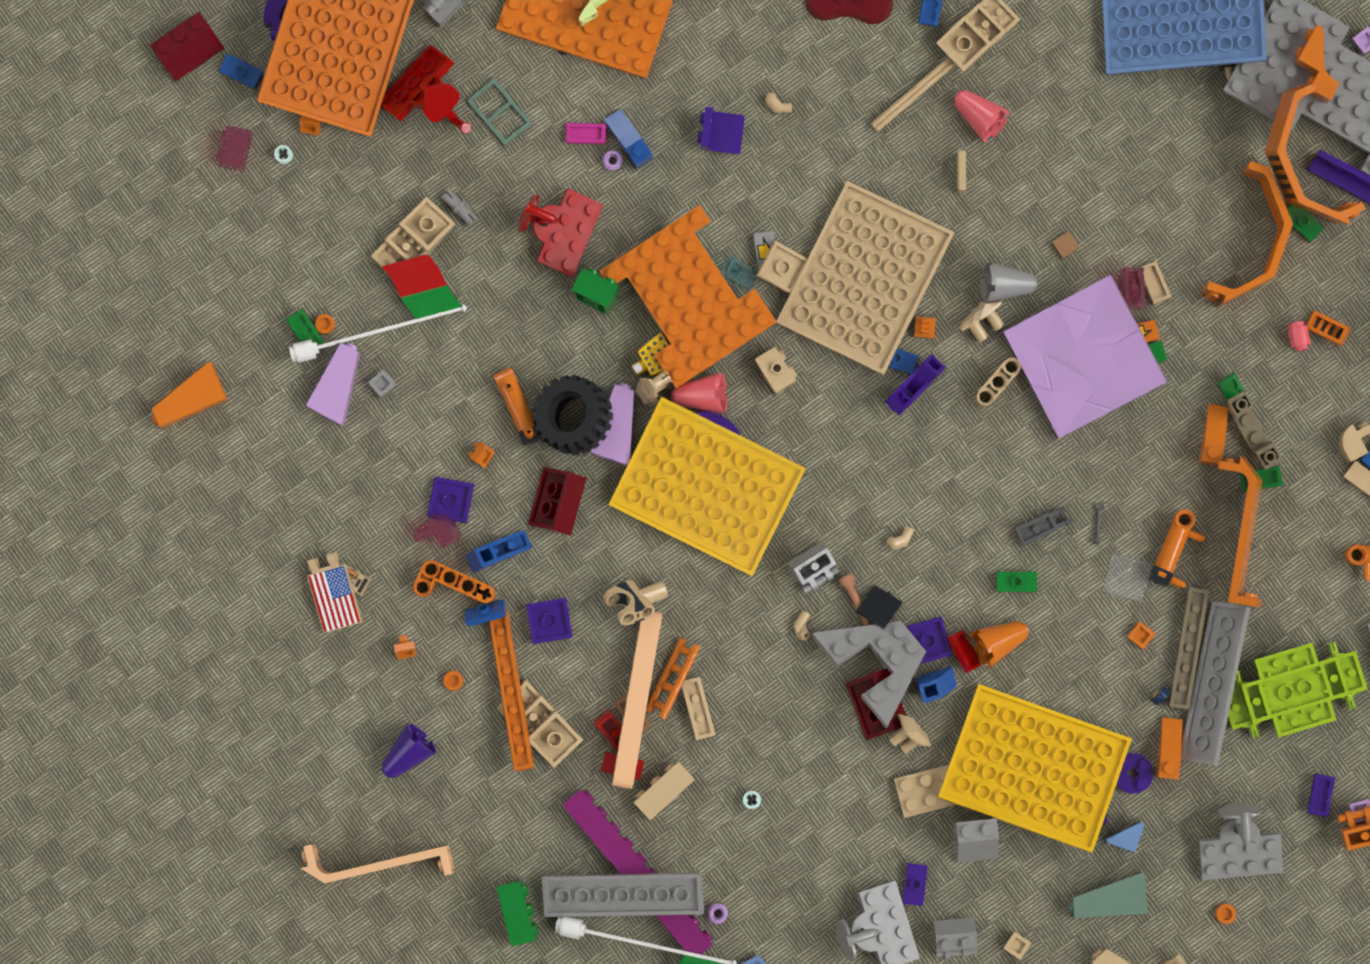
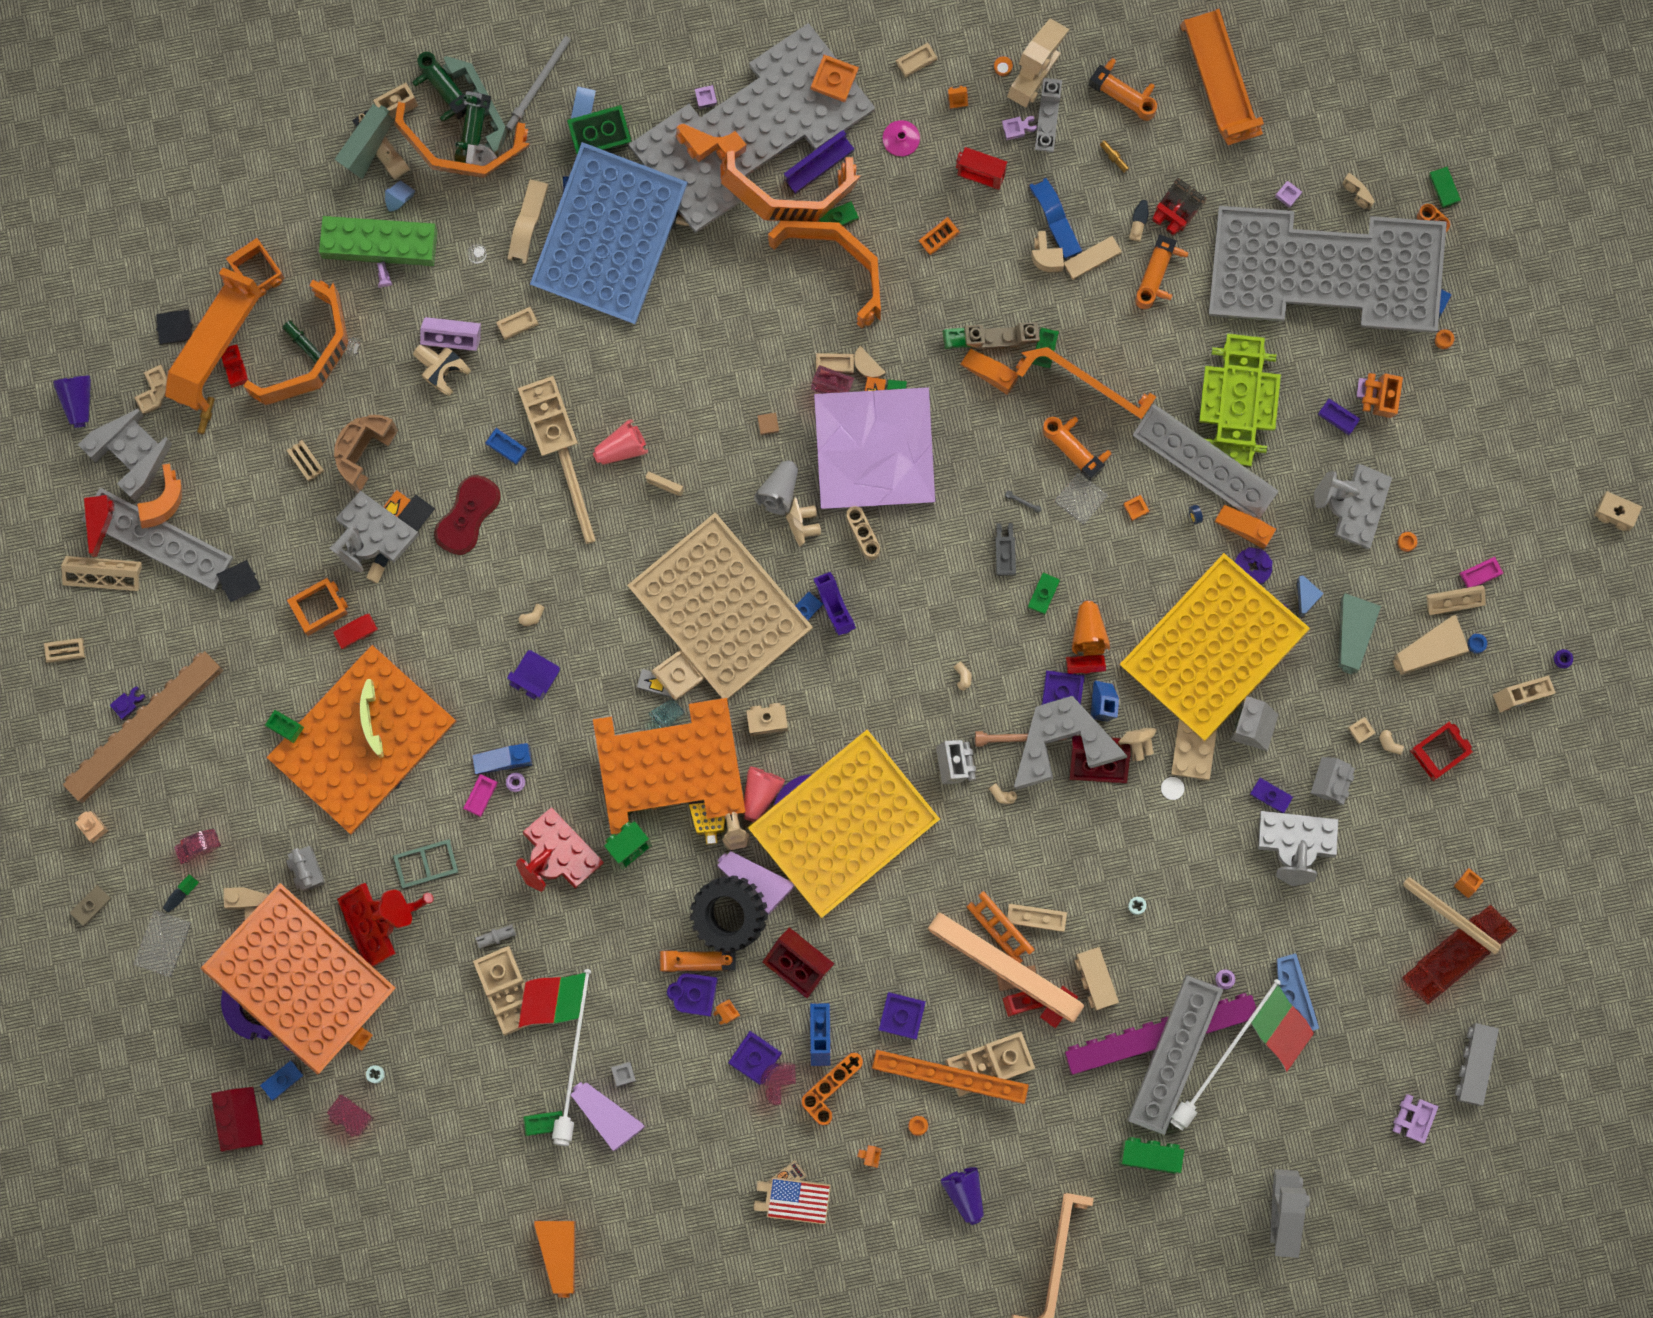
camera: 70 degrees left, 5 degrees down
orange tile [315,314,335,335] -> none
blue plate [465,599,506,627] -> none
tan connector [603,580,668,625] -> none
black piece [856,585,903,629] -> none
orange tile [914,317,936,339] -> none
dark tan plate [1168,587,1209,710] -> none
coral brick [1287,321,1311,352] -> none
none -> dark purple plate [667,973,718,1017]
none -> tan tile [854,346,886,378]
none -> white sticker [1161,777,1184,800]

